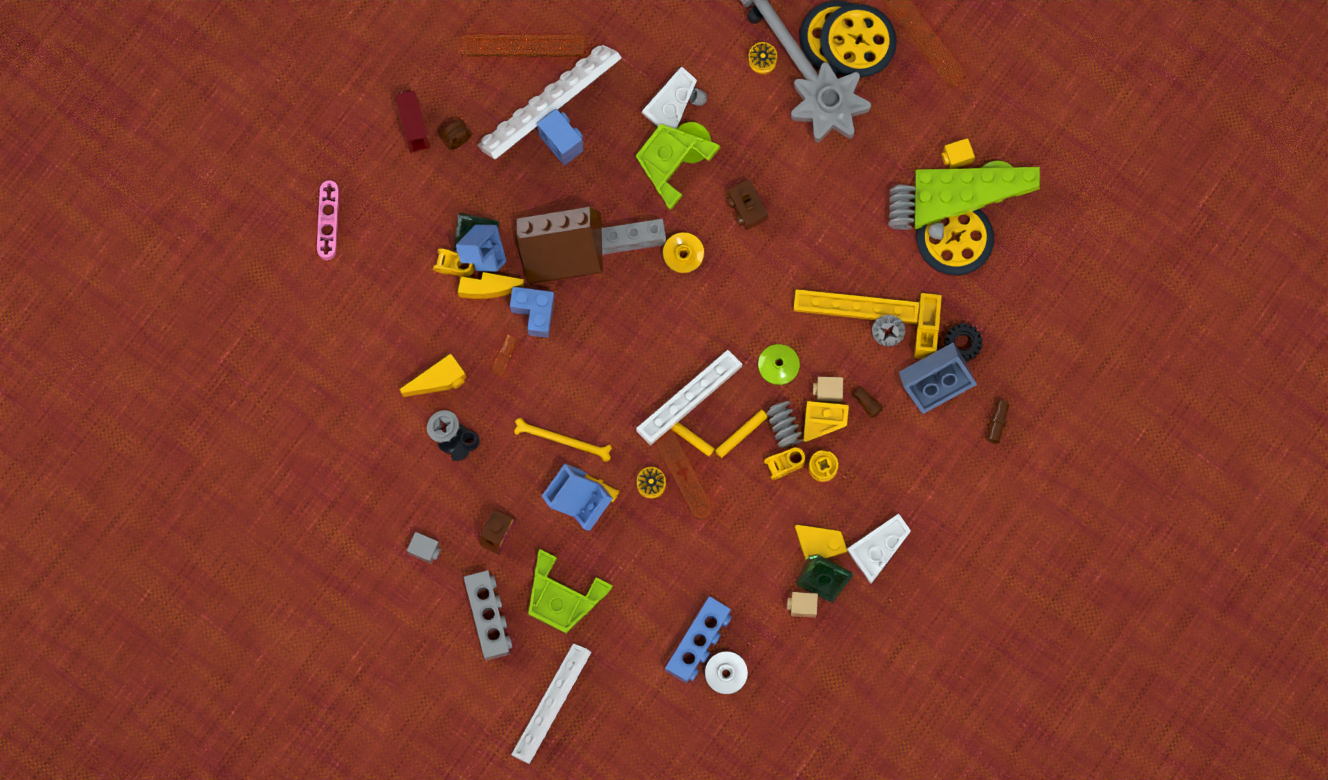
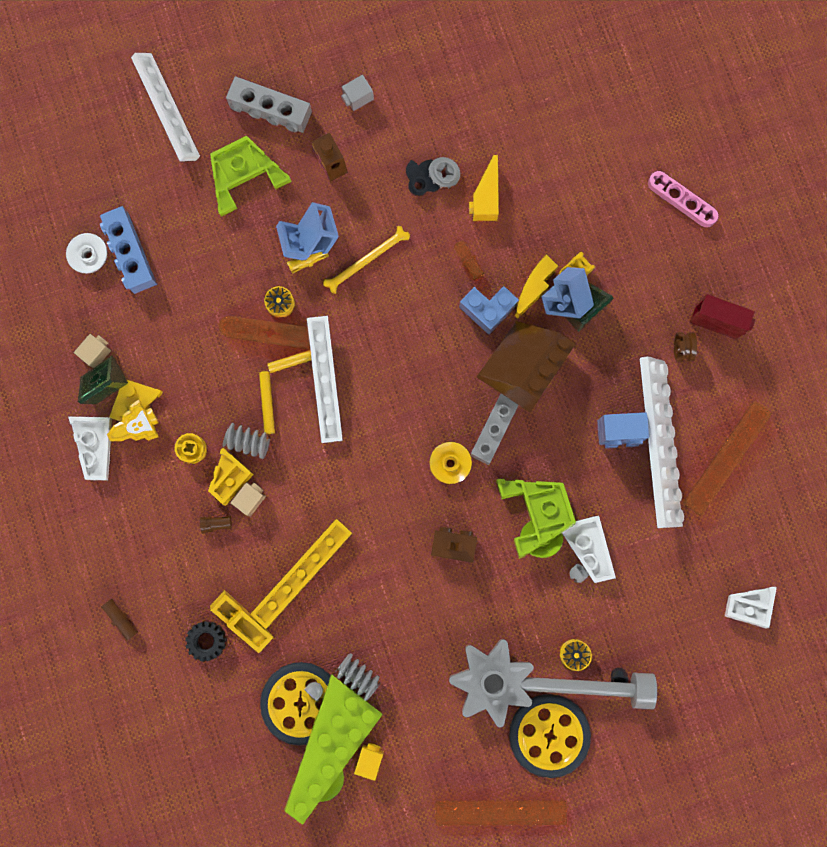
camera: 130 degrees right, 5 degrees up
lime dish [758,344,800,385] -> none
yellow piece [764,448,805,480] -> none
wedge [820,4,897,78] -> none
light grey gear [872,315,905,347] -> none
sand blue slope [899,342,977,414] -> none
none -> yellow rock [107,400,159,441]

